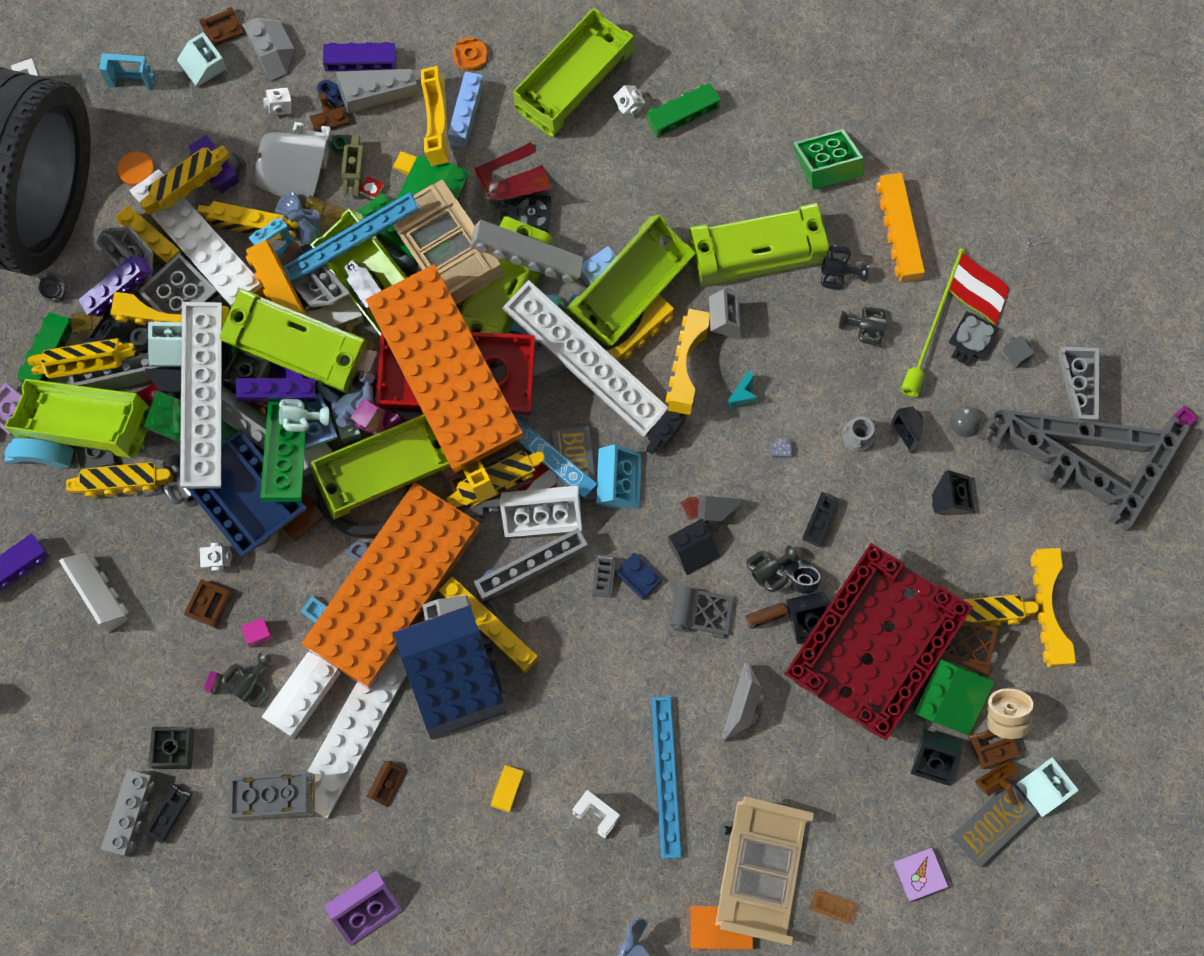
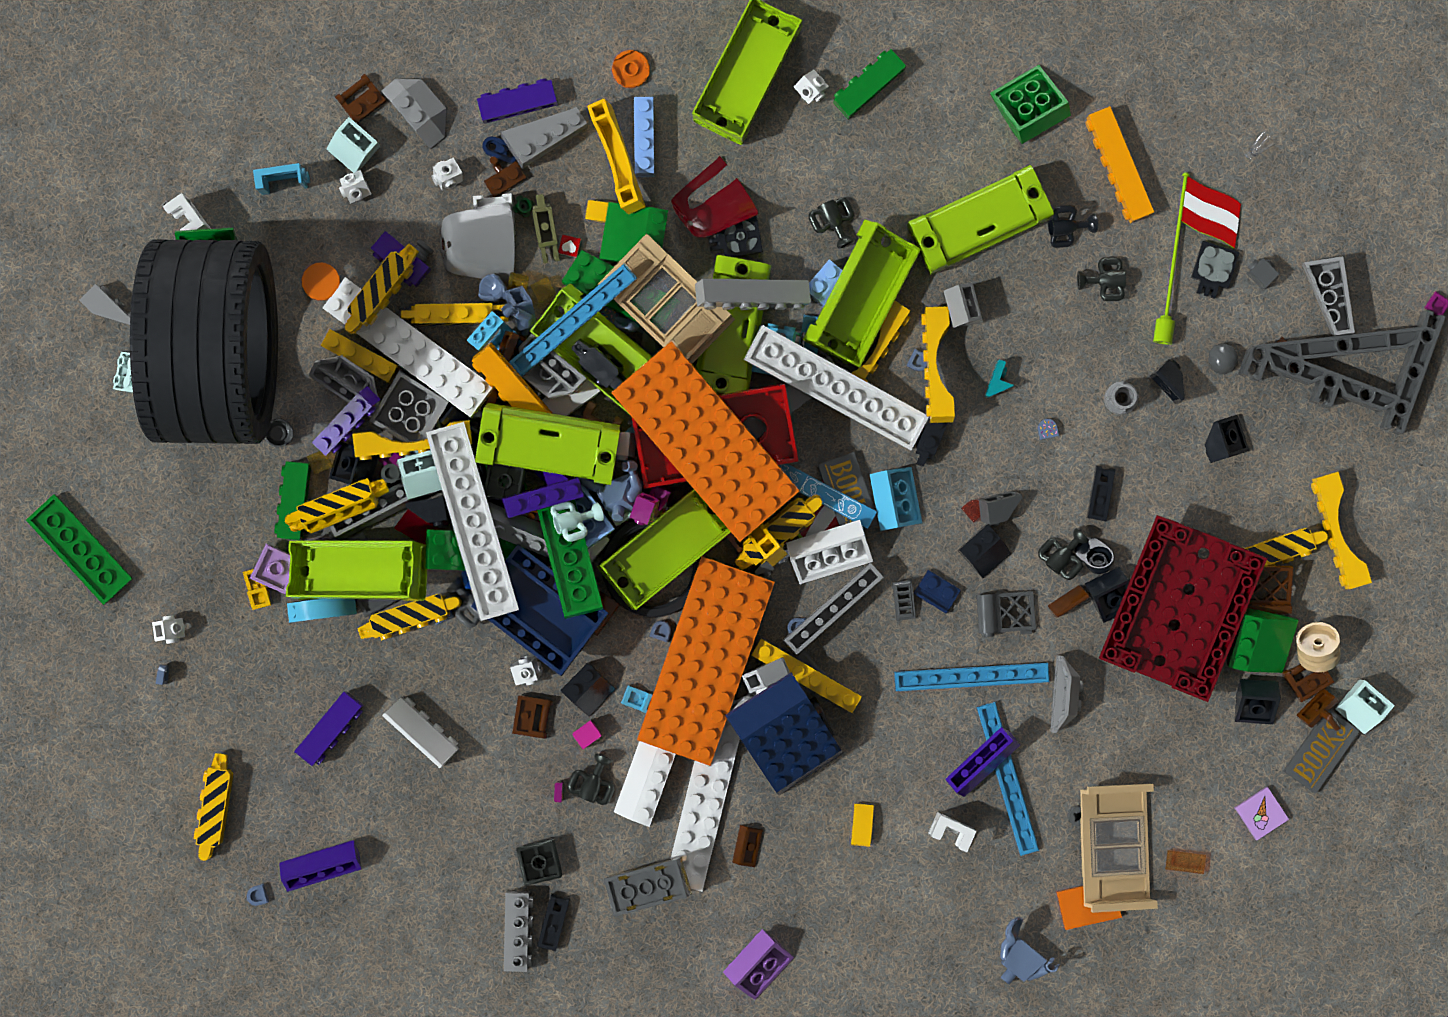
camera: 15 degrees left, 15 degrees up
none -> white brick [339,170,371,204]
none -> black slope [560,662,615,716]
none -> pearl dark grey piece [808,197,855,249]
none -> dark azure tile [894,663,1050,691]
none -> sand blue tile [906,349,927,372]
none -> dark purple brick [945,727,1020,797]

